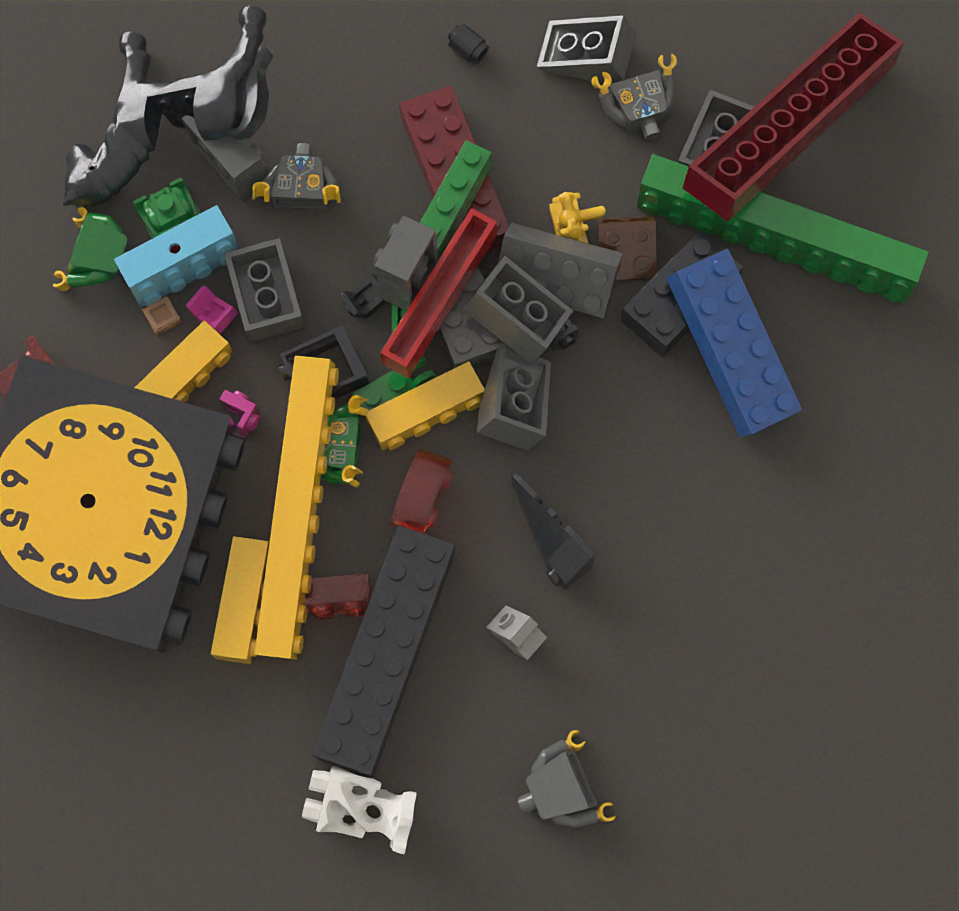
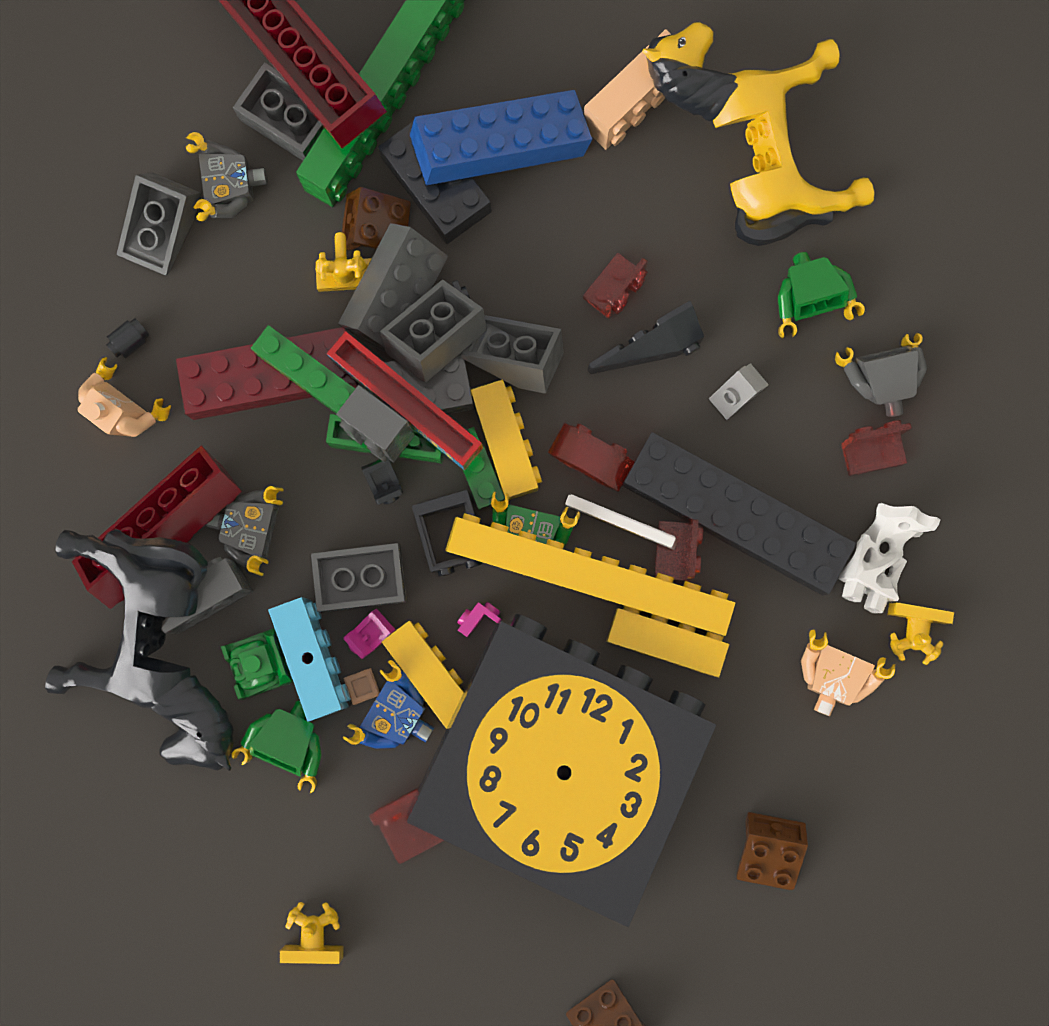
camera: 80 degrees left, 10 degrees up
none -> dark red brick [72,445,242,609]
none -> light nougat torso [78,357,171,437]
none -> blue torso [343,660,435,749]
none -> white tile [565,494,678,550]
none -> clear red bracket [583,253,648,318]
none -> light nougat brick [584,29,671,150]
none -> yellow animal [643,22,874,246]
none -> reddish brown bracket [737,812,808,890]
none -> green torso [778,252,865,338]
none -> light nougat torso [801,629,895,717]
none -> clear red bracket [841,420,912,476]
none -> yellow piece [888,602,954,665]

